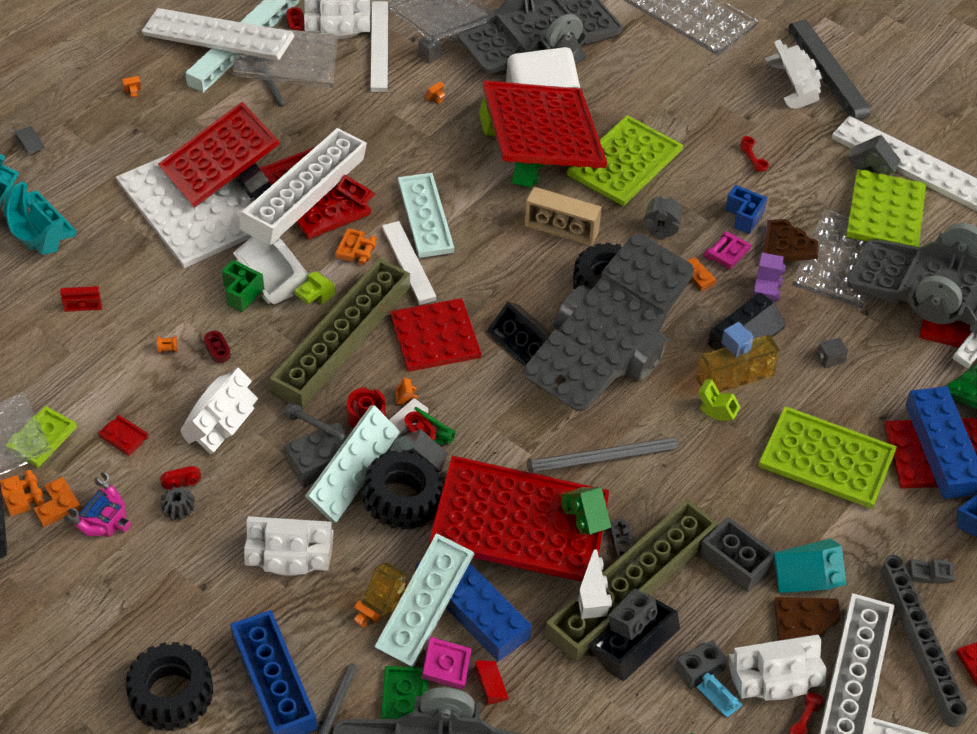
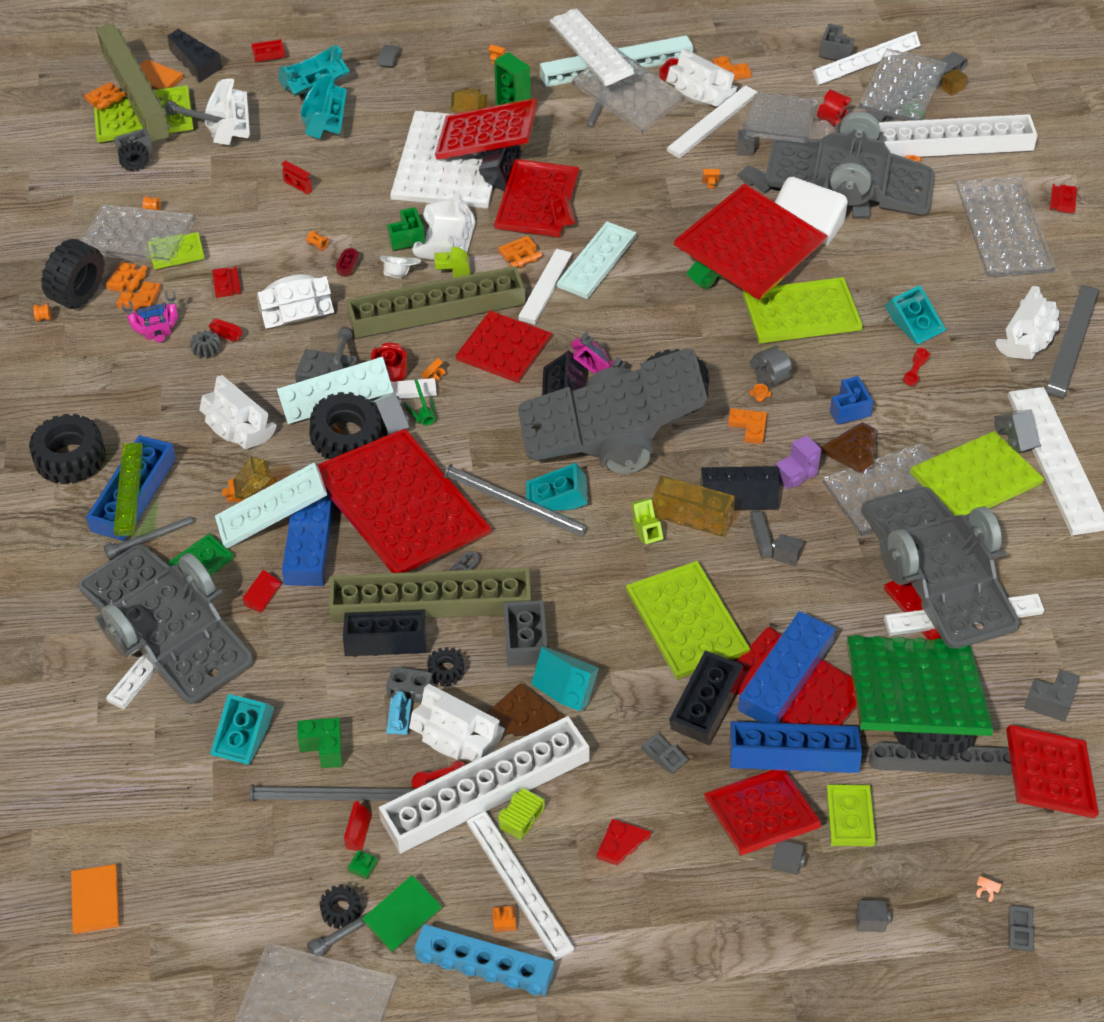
camera: 45 degrees right, 0 degrees up
white brick [239,128,367,245] -> none
red plate [404,411,436,440] -> none
dark pink plate [421,637,472,690] -> none
tan brick [525,187,602,246] -> none
green brick [561,487,611,534] -> none
white slope [578,550,612,619] -> none
dark grey brick [608,588,658,640] -> none
dark pink plate [704,231,751,270] -> none
medium blue brick [721,322,754,357] -> none
dark grey beam [881,554,968,727] -> none
none -> clear neon green plate [113,442,143,536]
none -> white piece [380,256,421,278]
none -> black tyre [427,647,465,686]
none -> clear yellow brick [451,87,487,113]
none -> green brick [494,52,531,106]
none -> lime brick [498,787,545,840]
none -> teal slope [526,463,588,511]
none -> dark pink torso [571,332,626,374]
none -> black brick [669,650,744,745]
none -> dark grey slope [737,166,772,194]
none -> orange plate [749,384,771,402]
none -> dark grey beam [750,510,772,558]
none -> teal slope [885,285,946,345]

